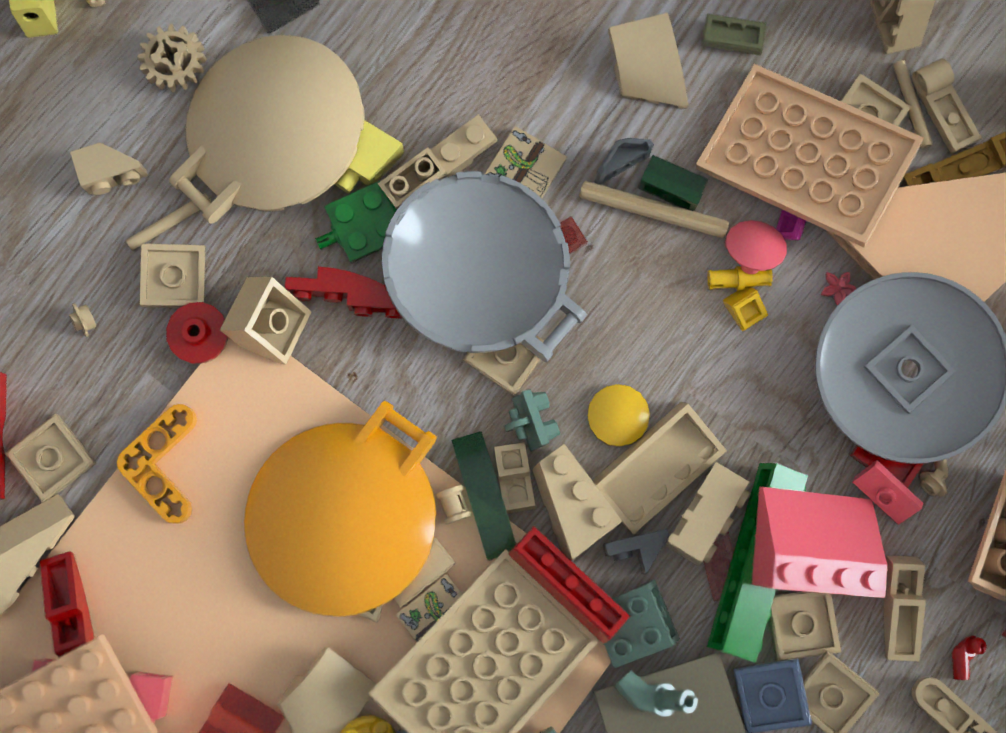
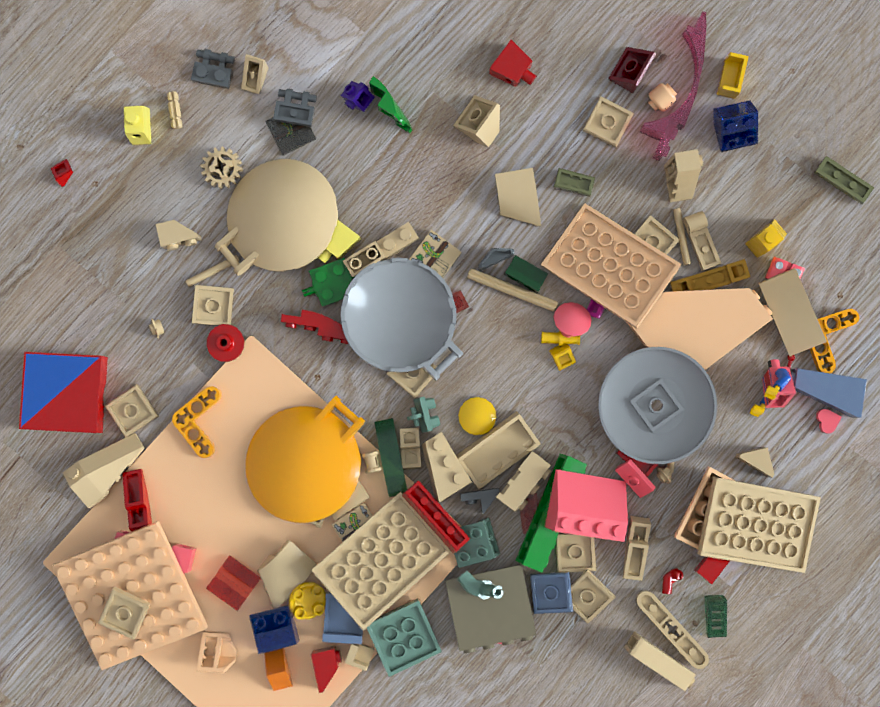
camera: 10 degrees right, 5 degrees up
tan slope [220,277,312,365] -> none
coral plant [820,272,856,305] -> none

